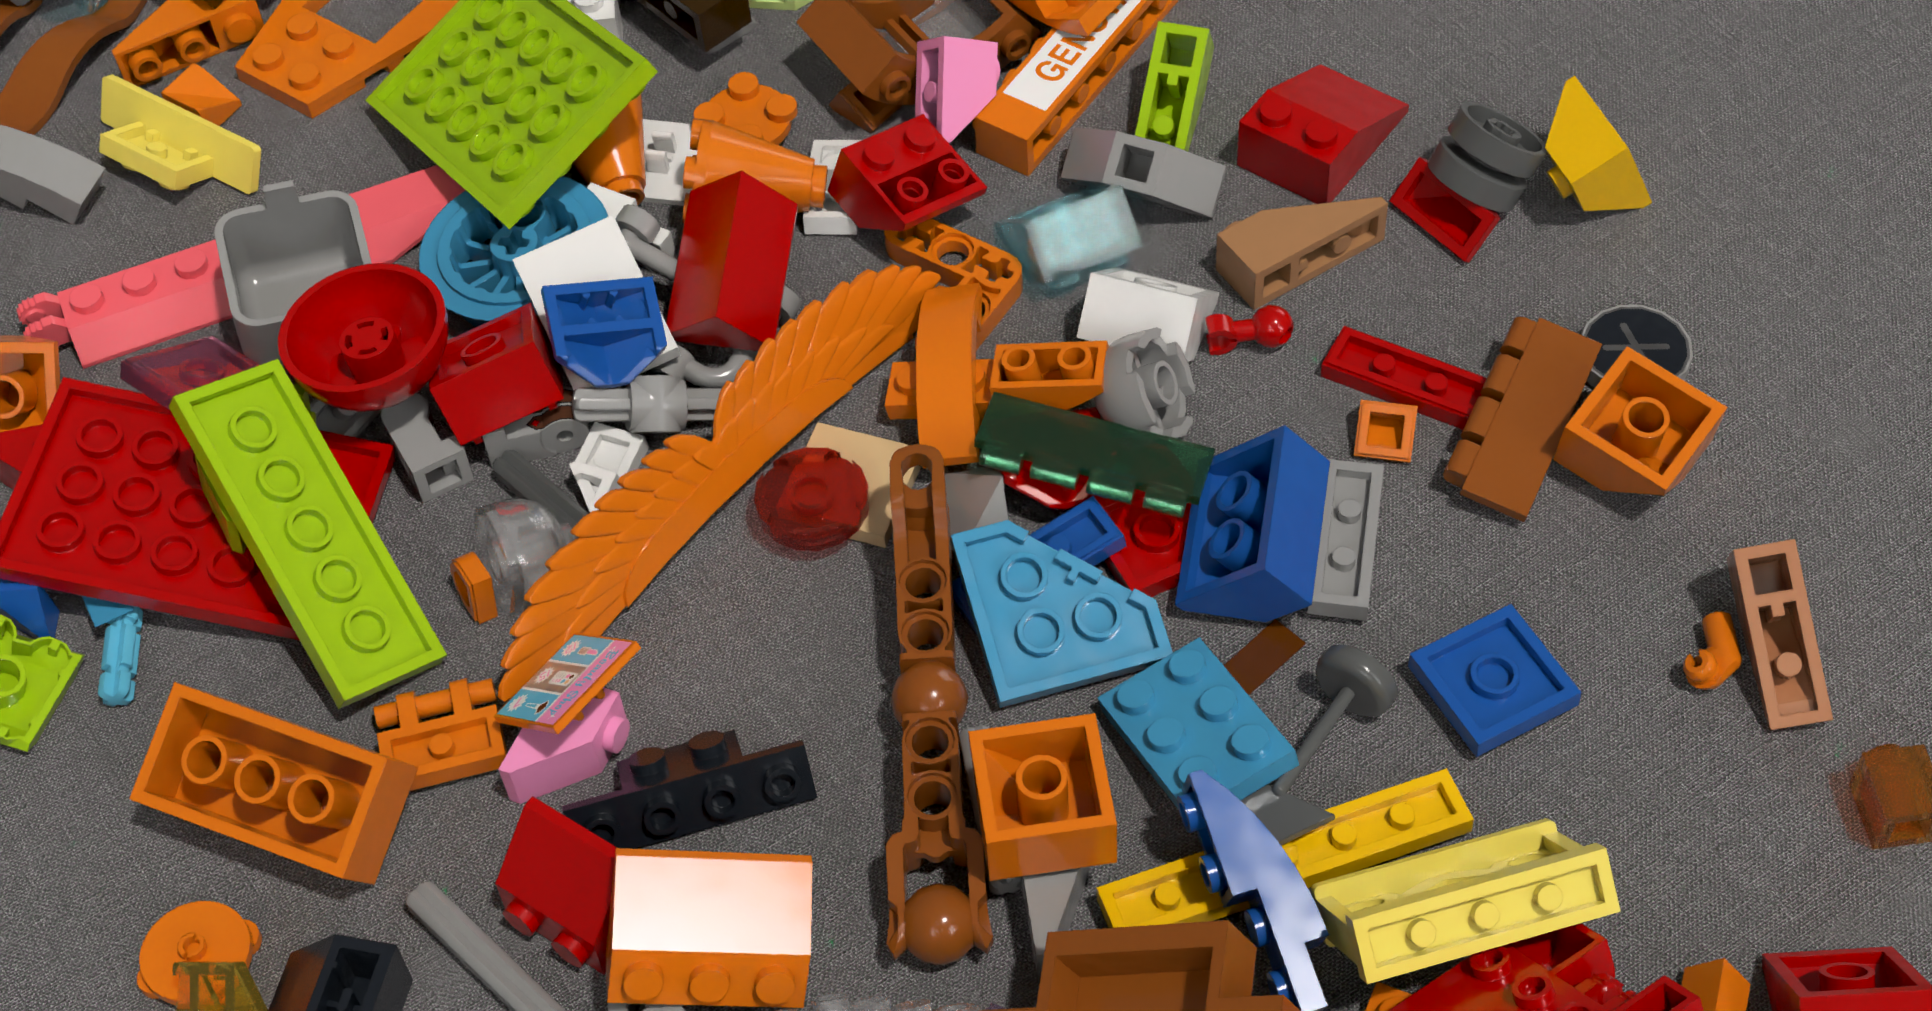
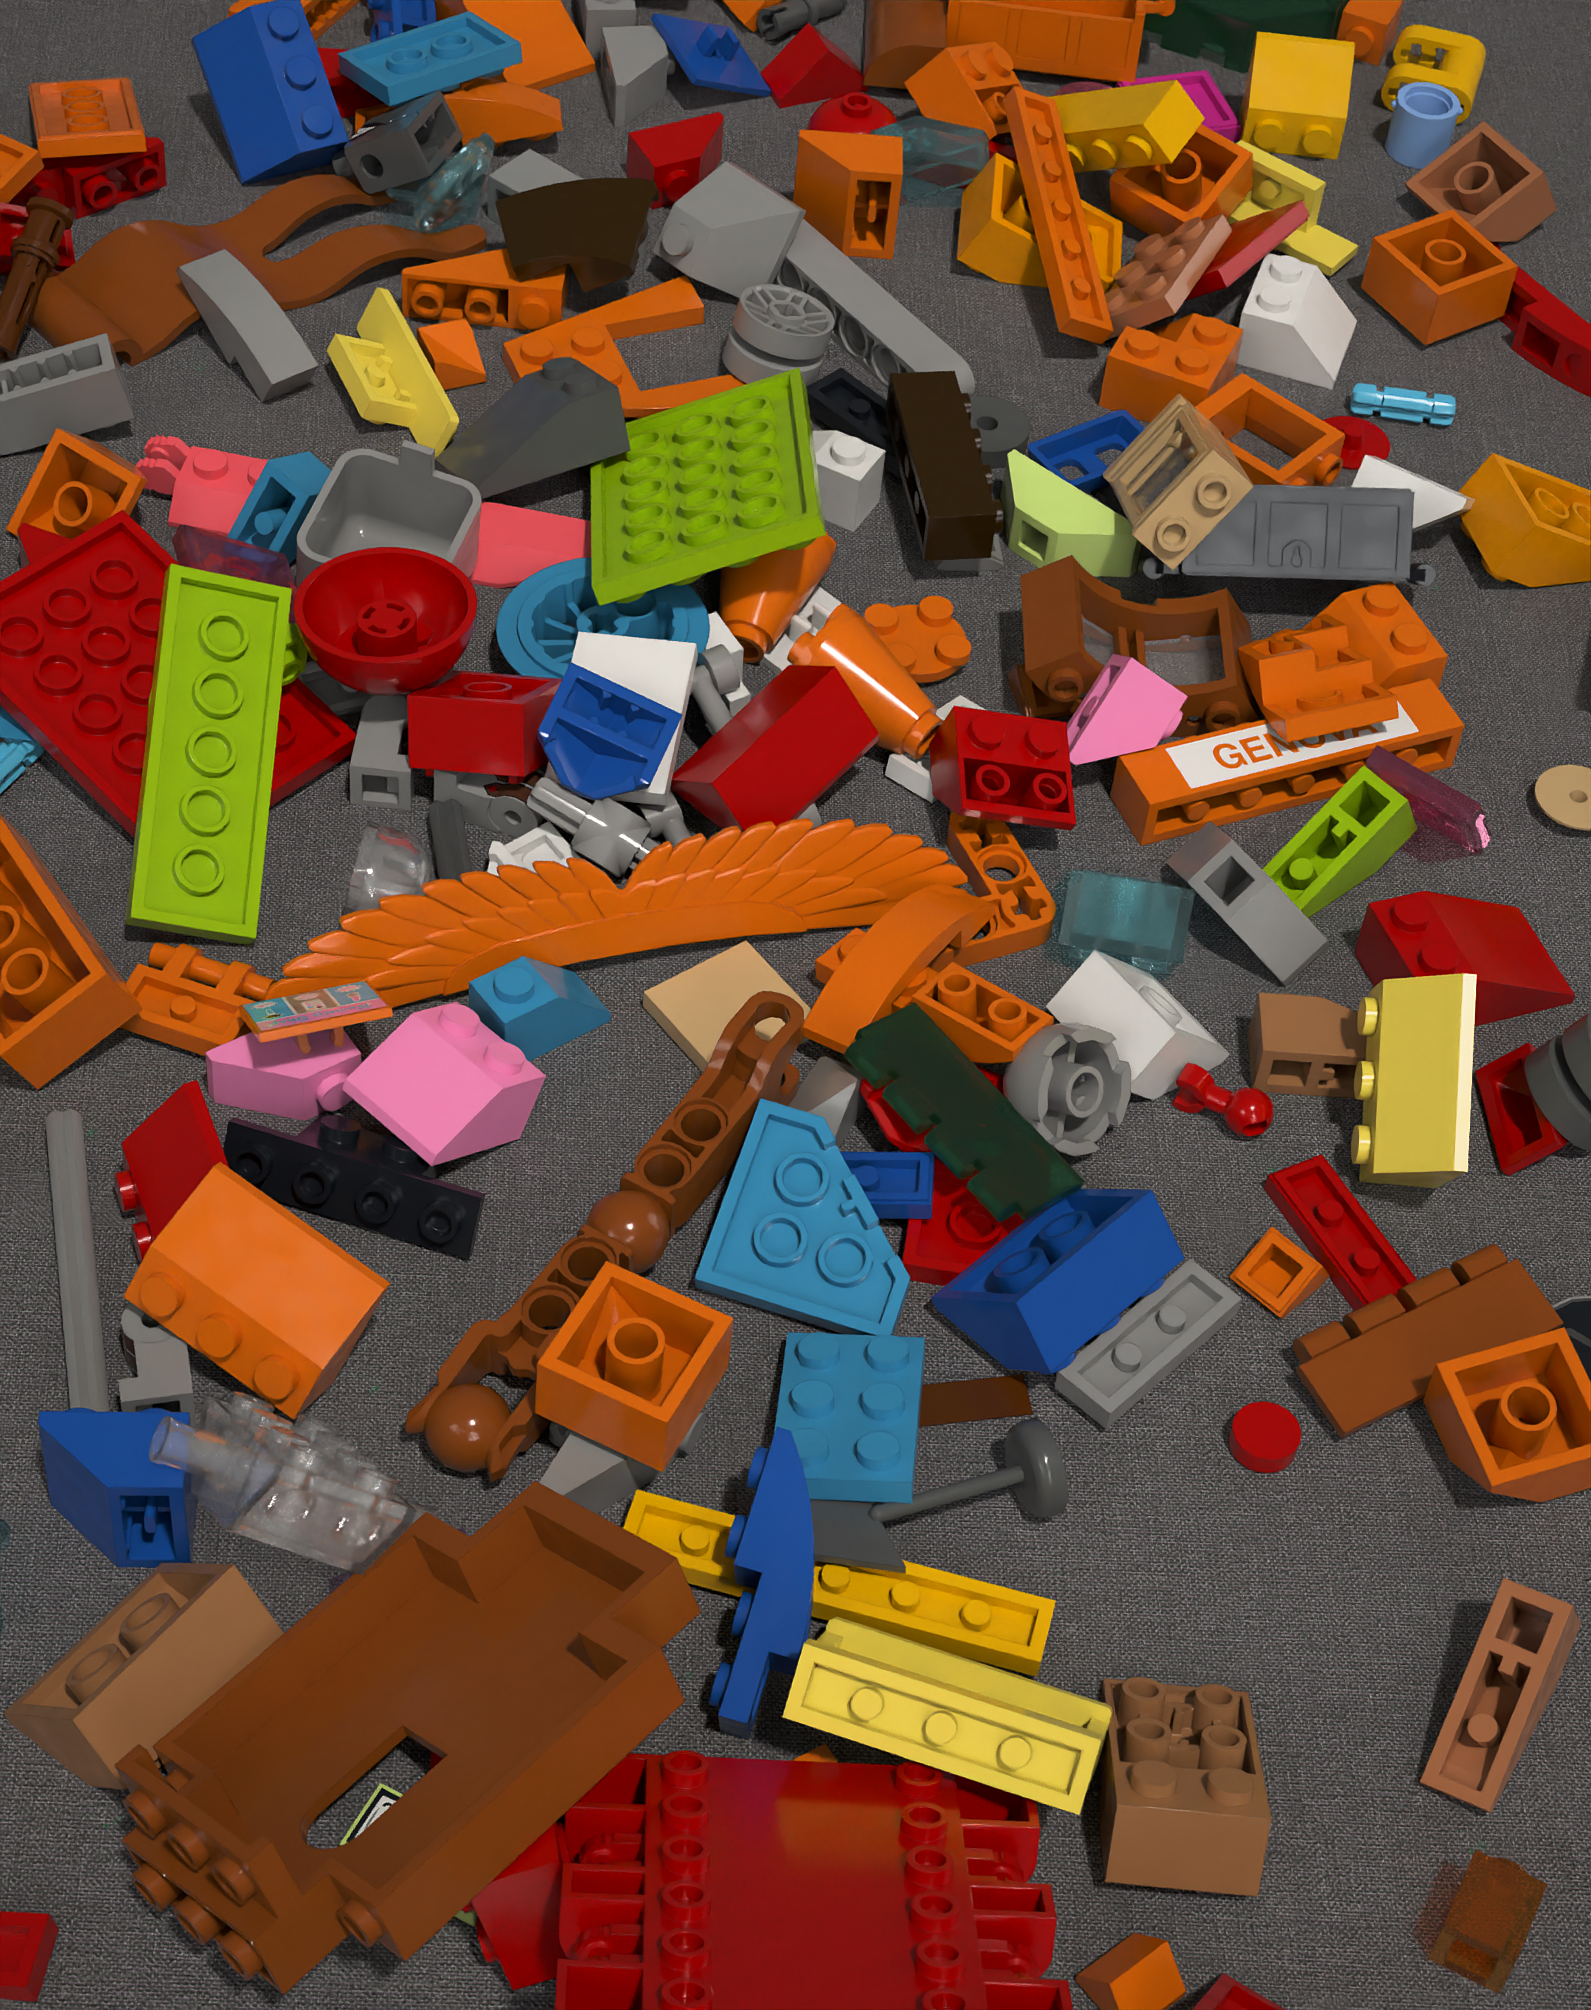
camera: 25 degrees right, 5 degrees down
orange tile [450,552,498,624] -> none
clear red tile [754,447,870,551] -> none
blue plate [1408,604,1582,757] -> none
orange arm [1683,611,1742,690] -> none
none -> dark azure slope [220,451,331,584]
none -> bright pink slope [342,1002,546,1166]
none -> dark grey slope [435,357,630,499]
none -> dark azure slope [469,956,611,1061]
none -> medium nougat slope [1100,1677,1271,1897]
none -> red tile [1228,1402,1301,1473]
none -> light yellow slope [1351,973,1477,1188]
none -> clear pink tile [1365,745,1492,854]

